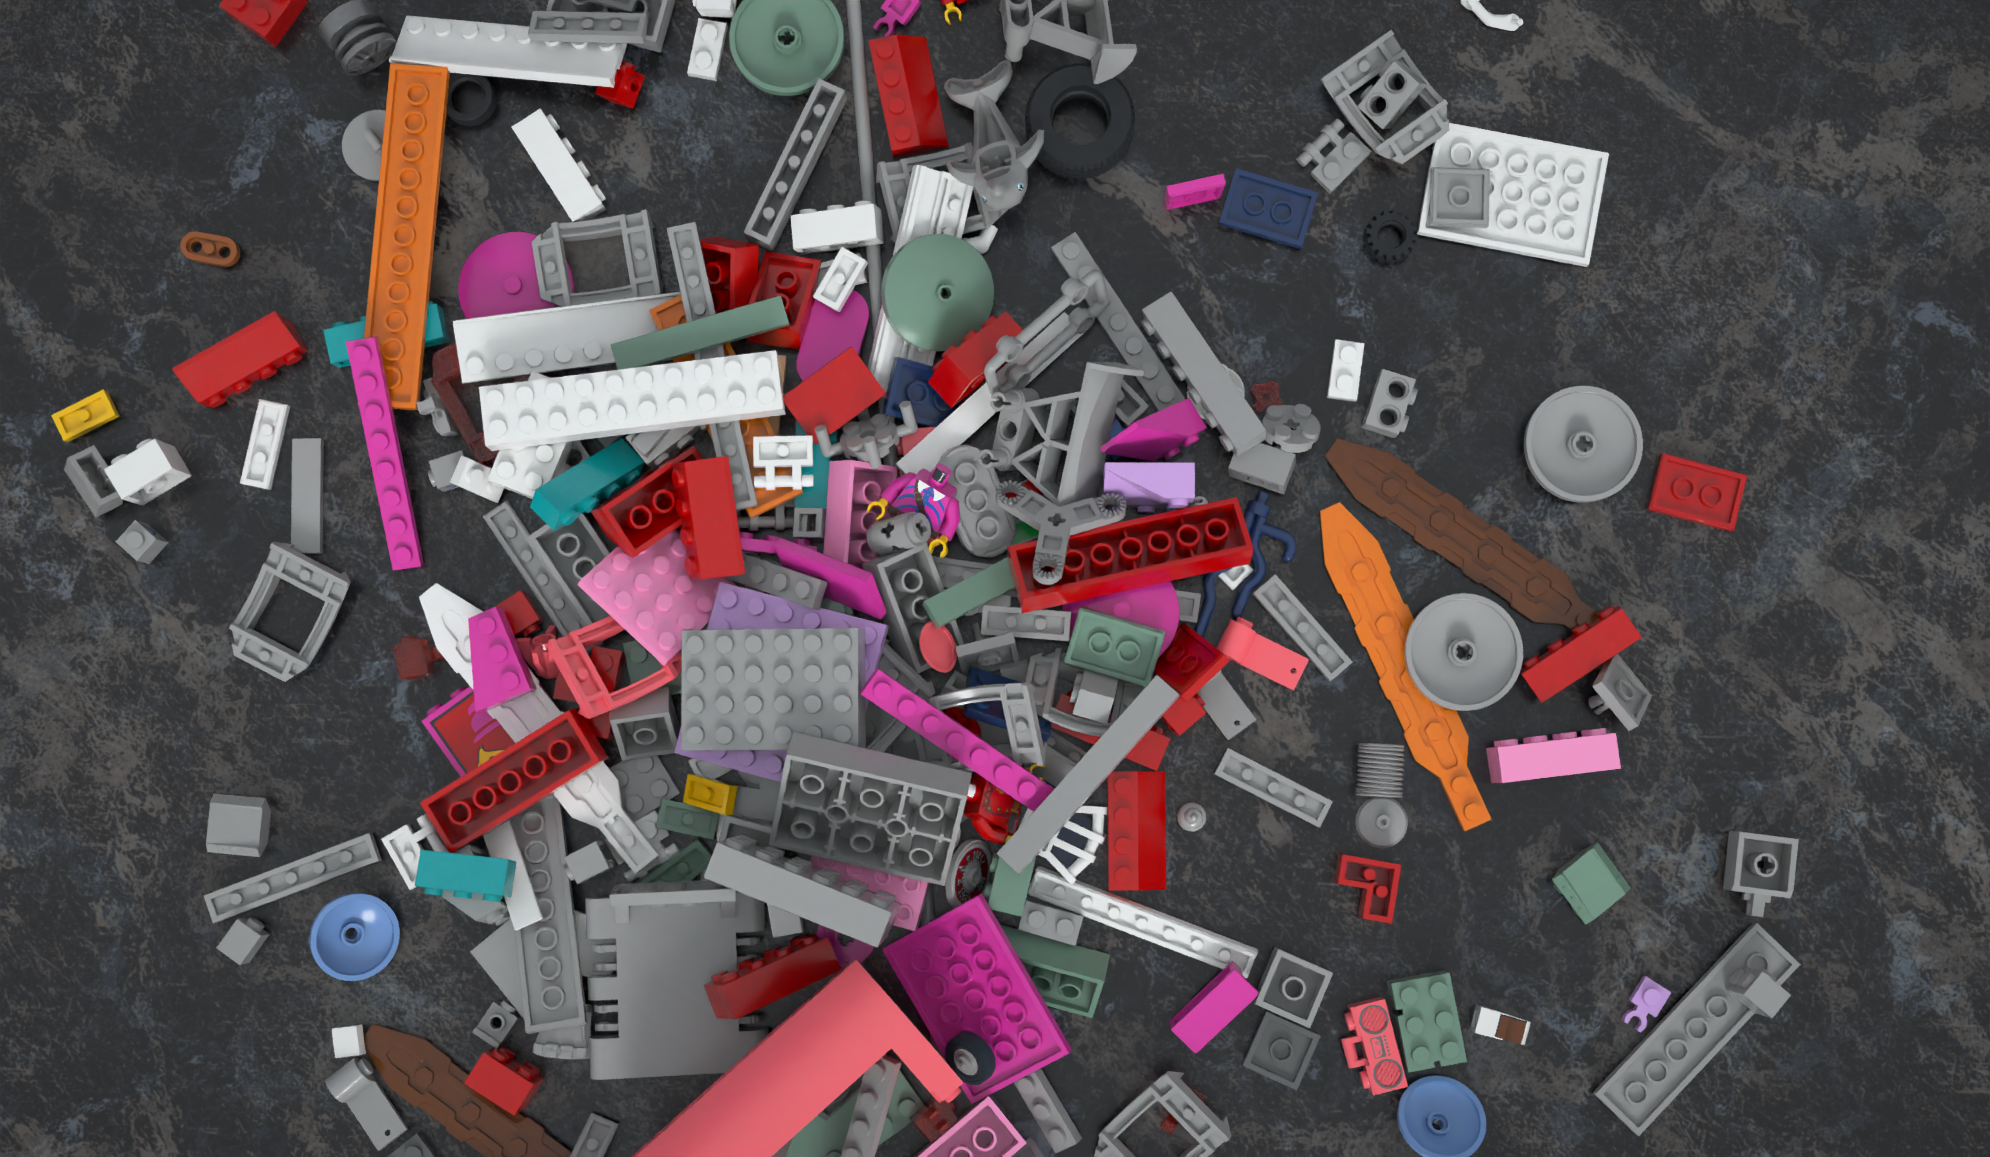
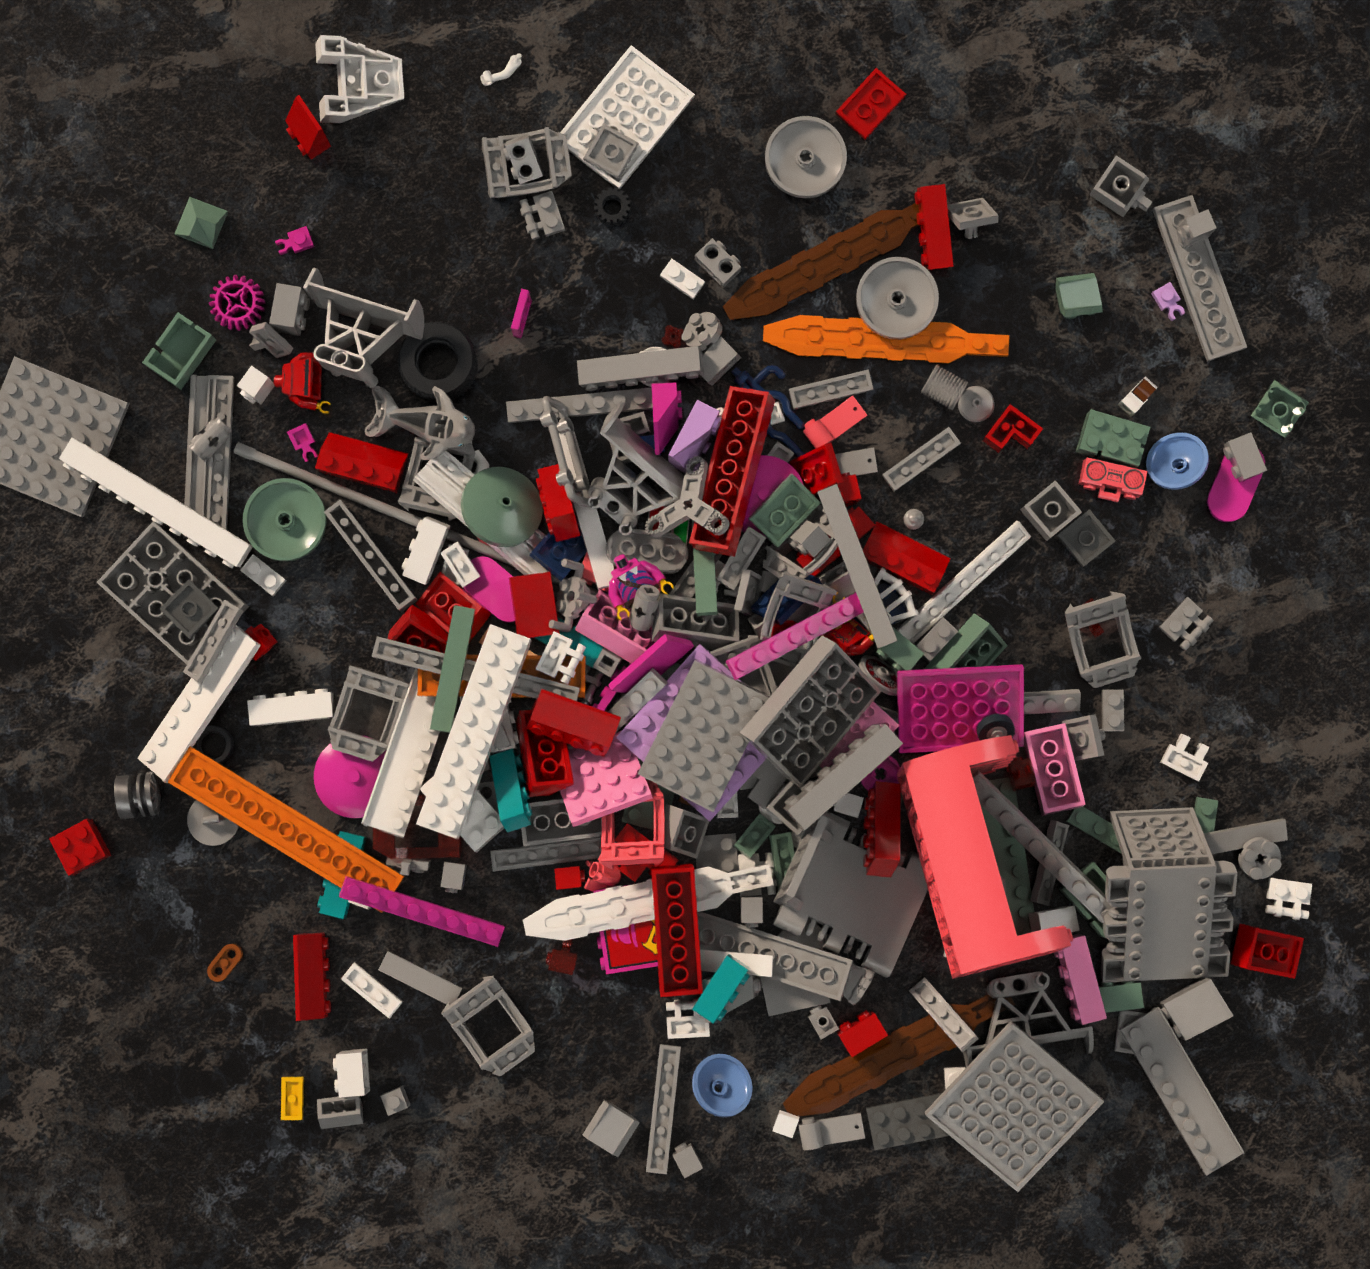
camera: 70 degrees left, 0 degrees up
white plate [450,455,504,503] -> none
dark pink wedge [468,607,537,713] -> none
yellow plate [683,774,738,815] -> none
coral piece [919,621,957,673] -> none
dark pink panel [1169,961,1259,1053] -> none
dark blue plate [1218,168,1318,249] -> none
bright pink brick [1486,728,1621,783] -> none

